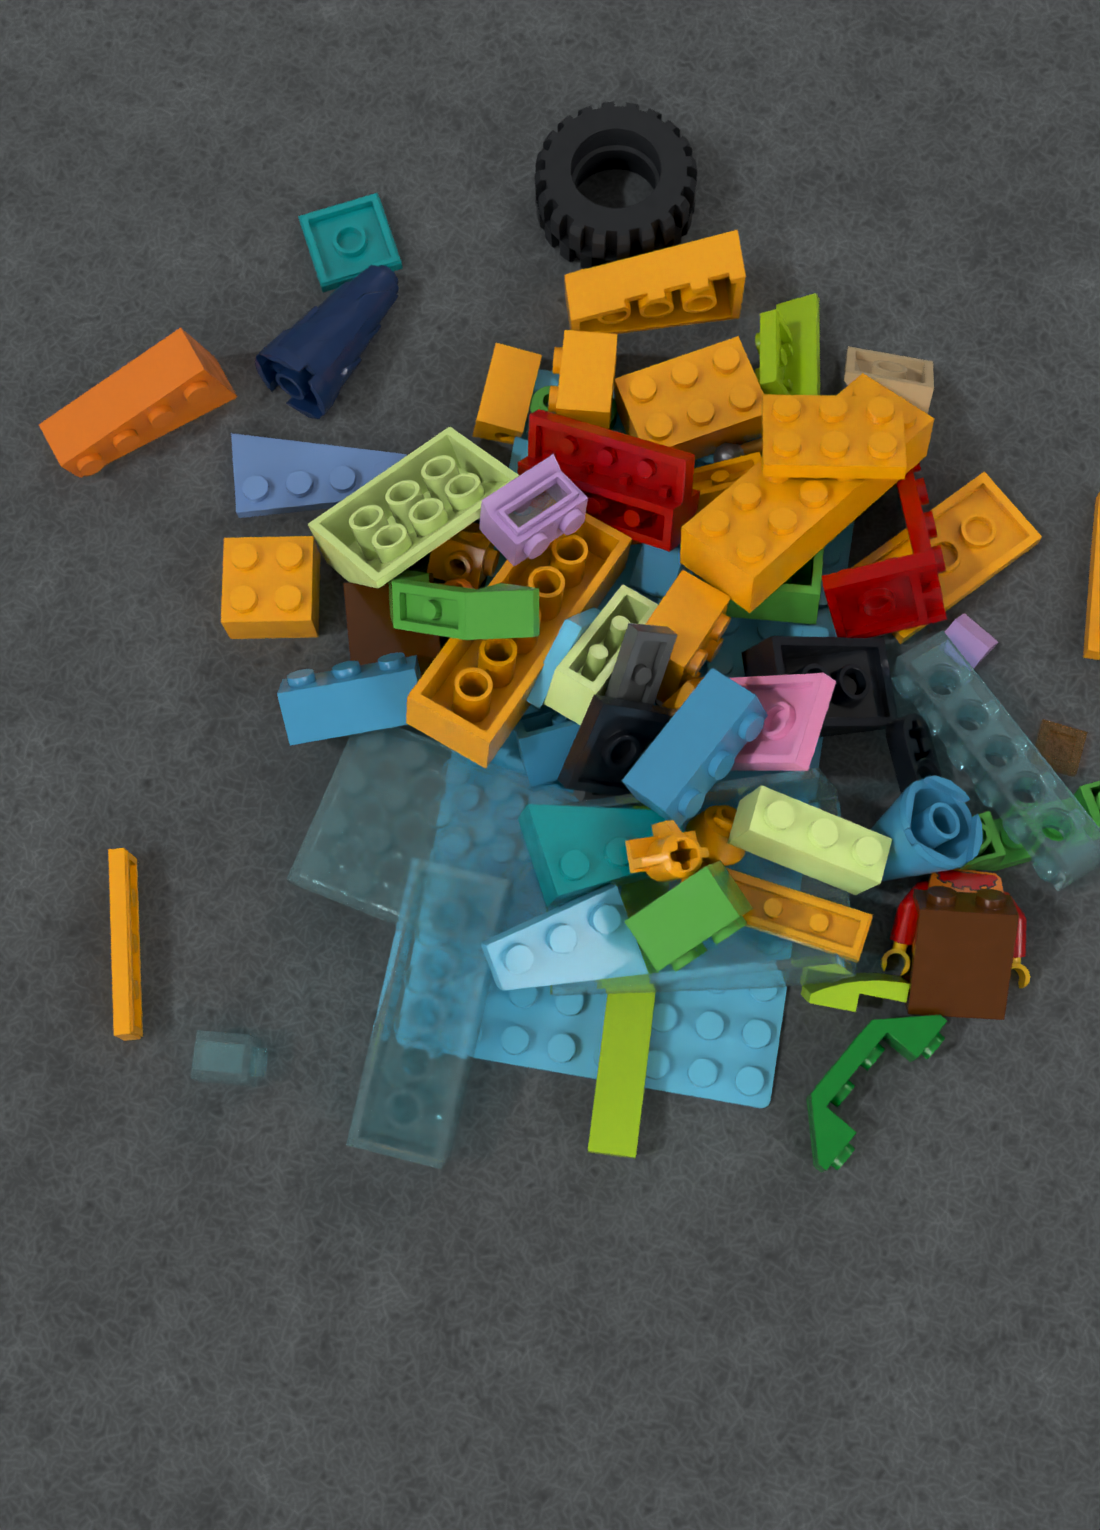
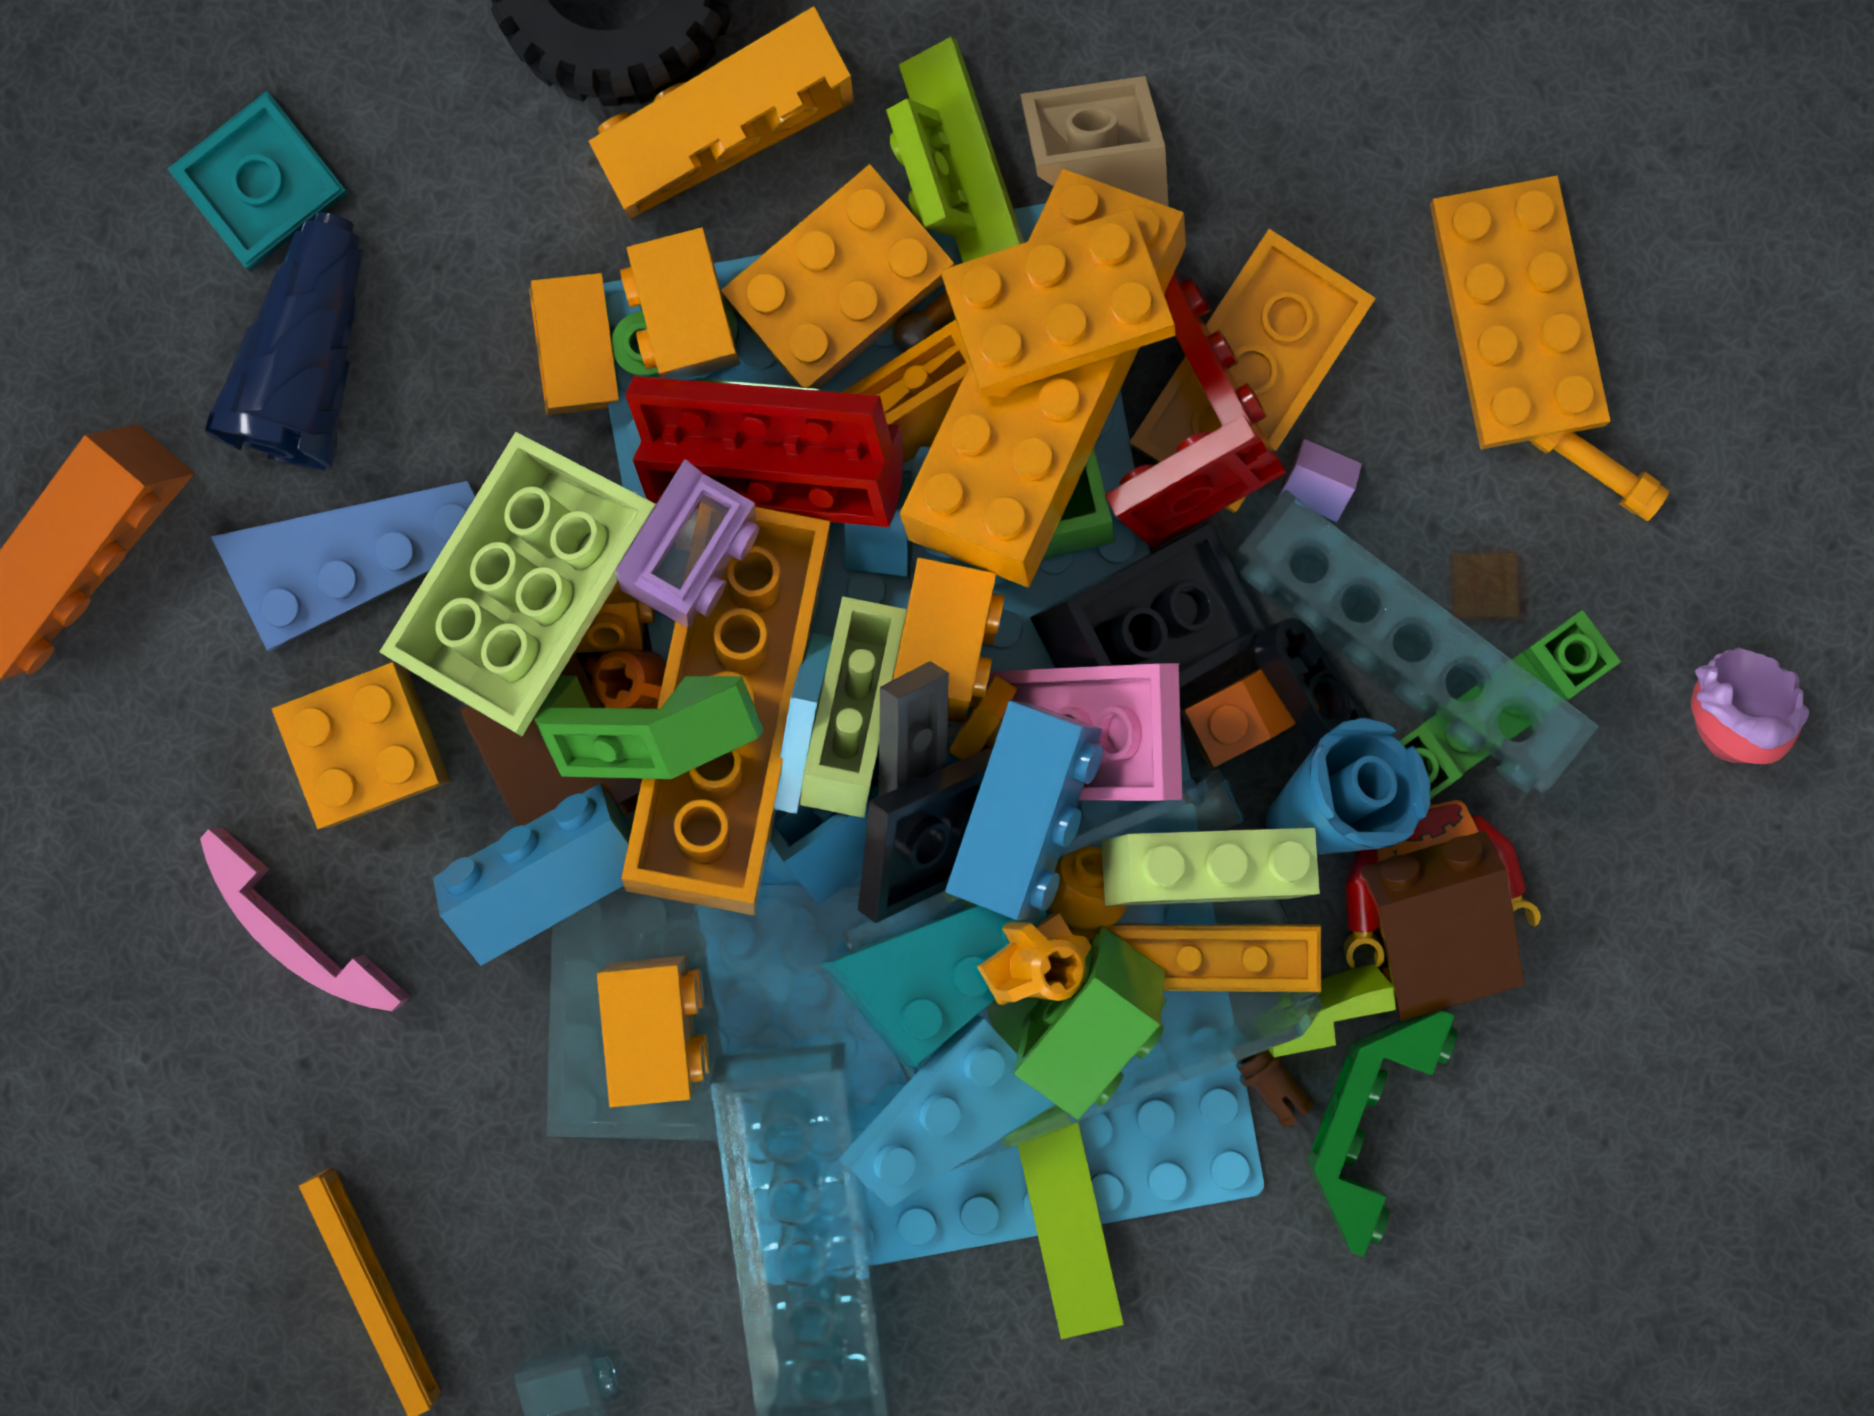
camera: 25 degrees left, 15 degrees up
none -> bright pink slope [200,827,411,1011]
none -> light orange brick [597,955,710,1108]
none -> orange slope [1180,668,1320,768]
none -> reddish brown pin [1236,1043,1315,1127]

